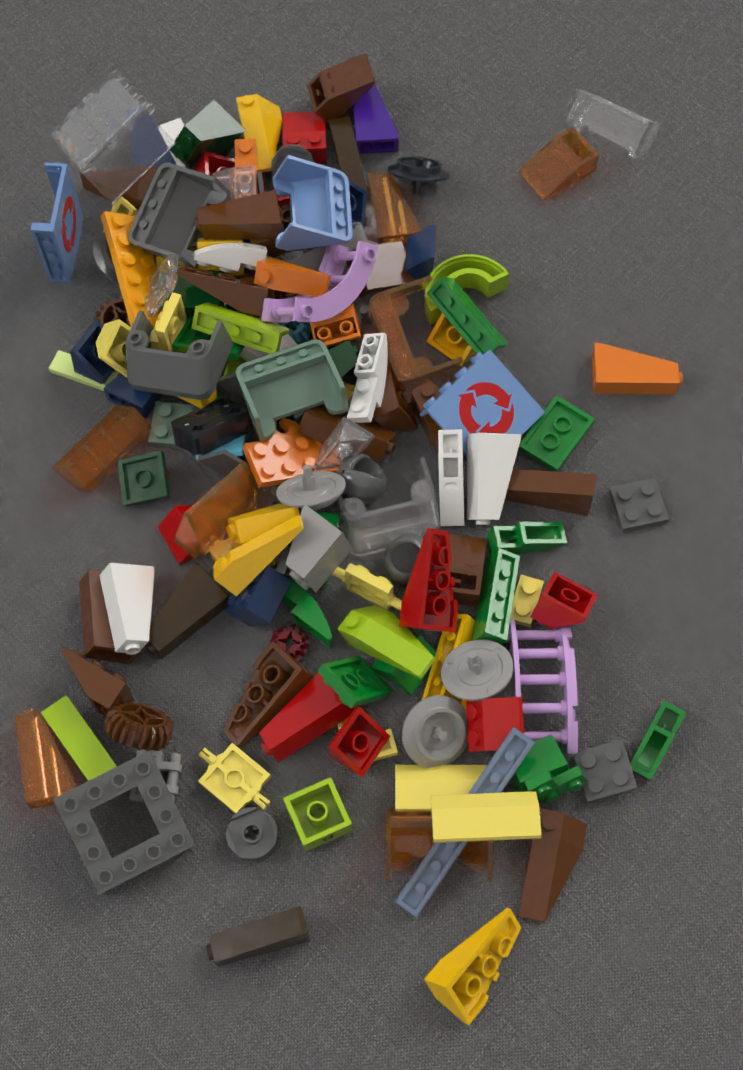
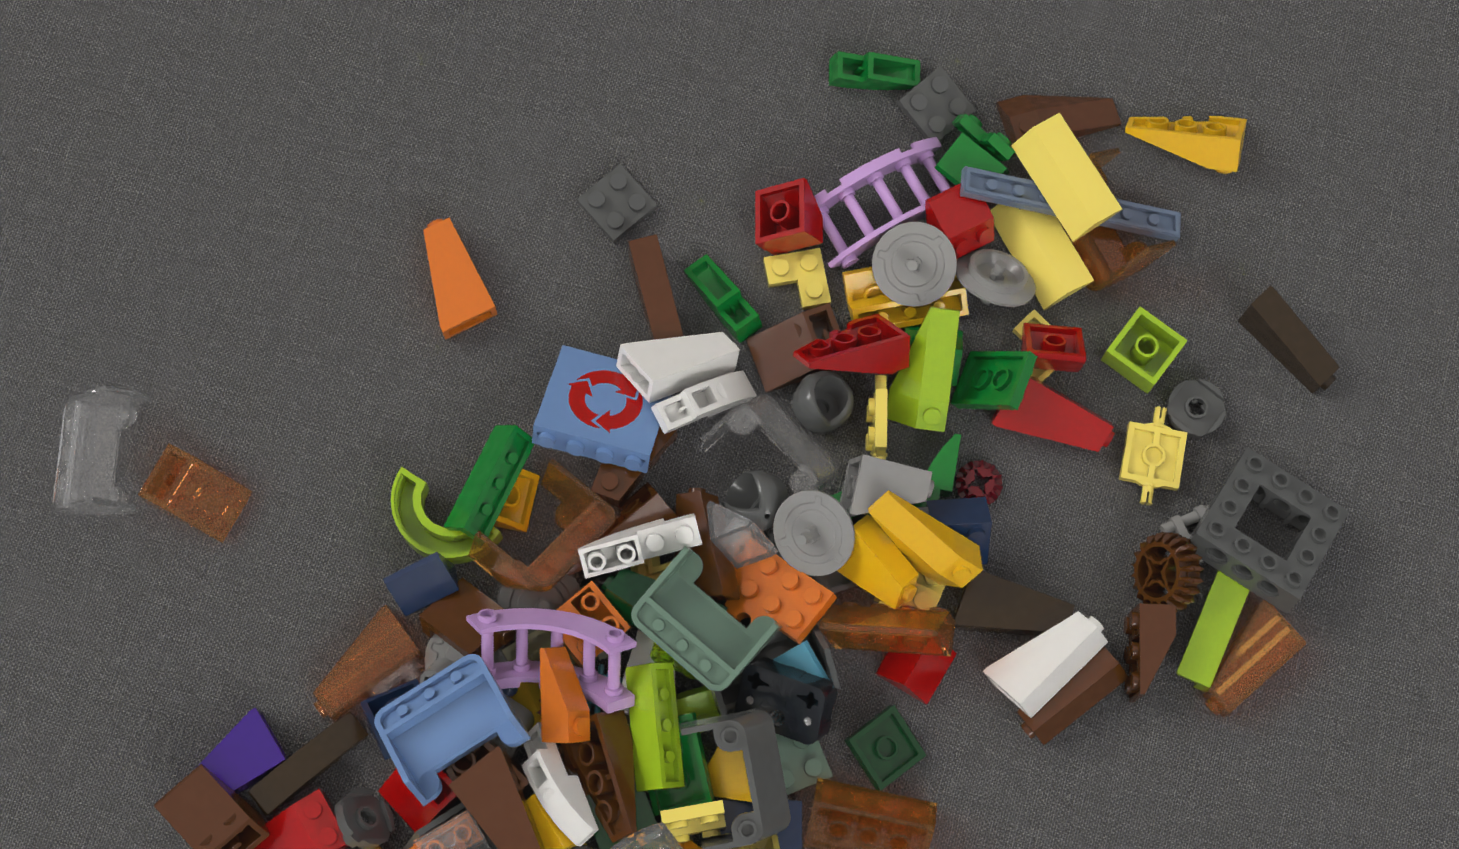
camera: 125 degrees left, 10 degrees up
reddish brown wedge [223,641,314,748] -> none
black piece [387,156,450,195] -> none
green panel [472,548,520,644] -> none
green plate [518,395,595,472] -> none

